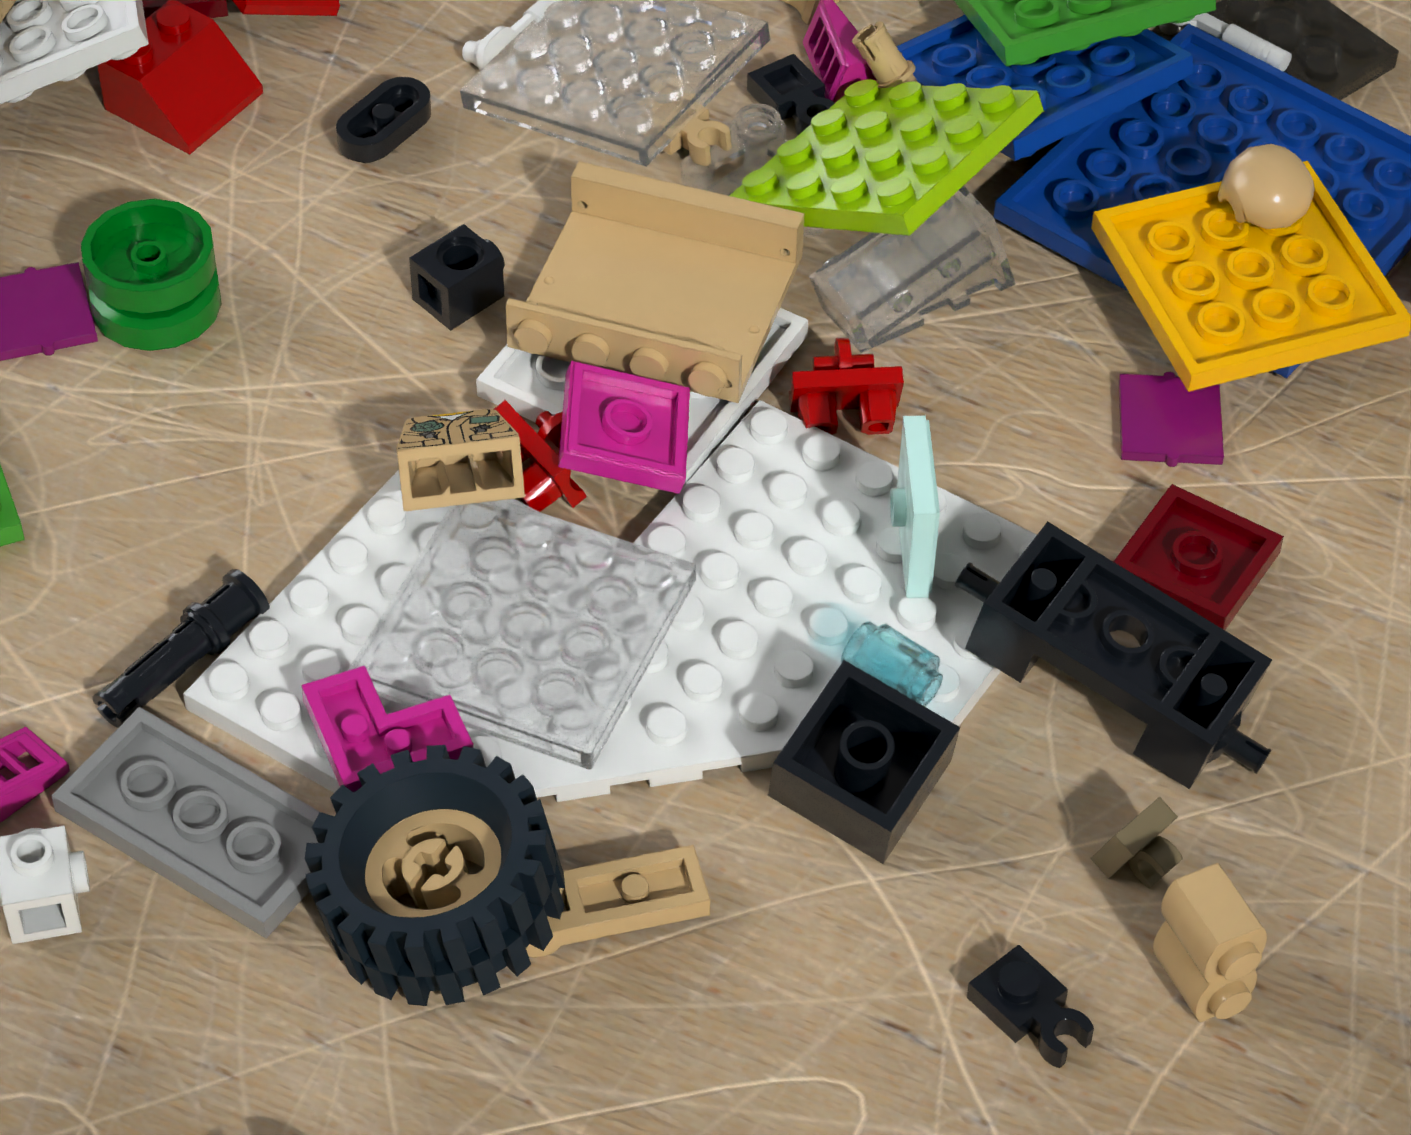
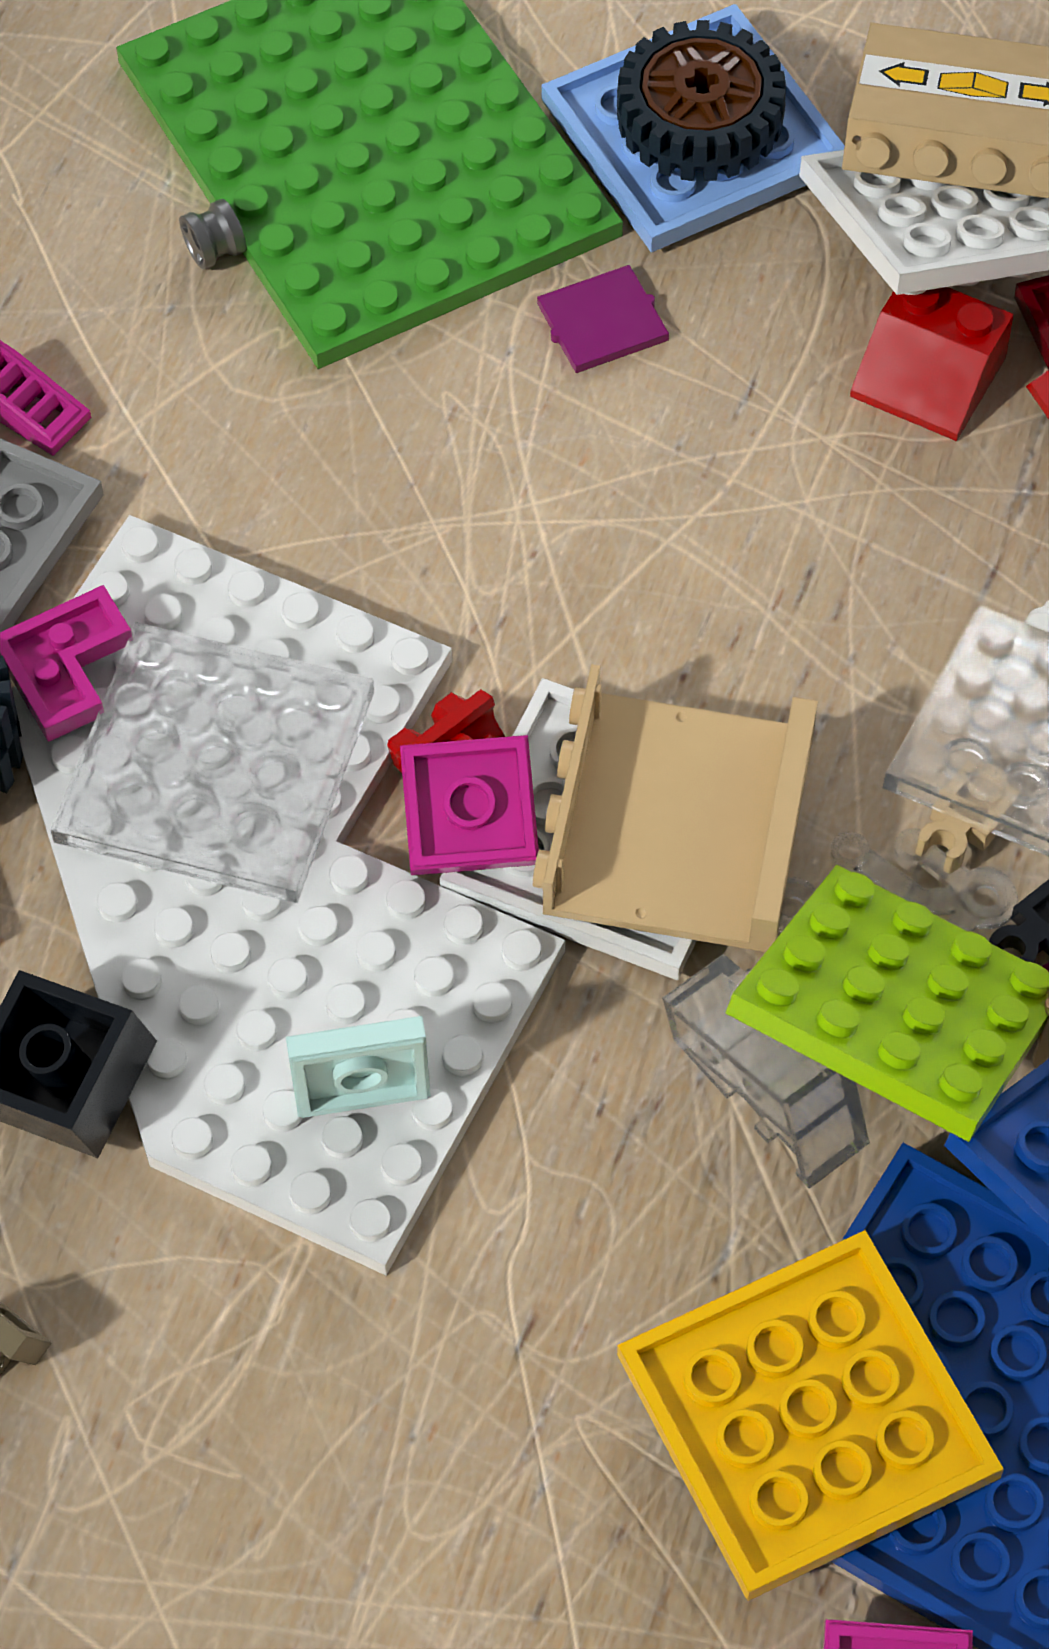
camera: 85 degrees right, 10 degrees up
green wheel [81,198,222,351] -> none
black pin [92,569,270,728] -> none
black plate [336,77,431,163] -> none
tan torso [396,409,525,511] -> none
black brick [409,224,505,331] -> none
red hips [789,337,904,435] -> none
clear light blue brick [841,621,943,707] -> none
black brick [955,521,1272,789] -> none
dark red plate [1113,484,1284,630] -> none
magenta piece [1119,372,1224,467] -> none
tan hair [1218,144,1315,229] -> none

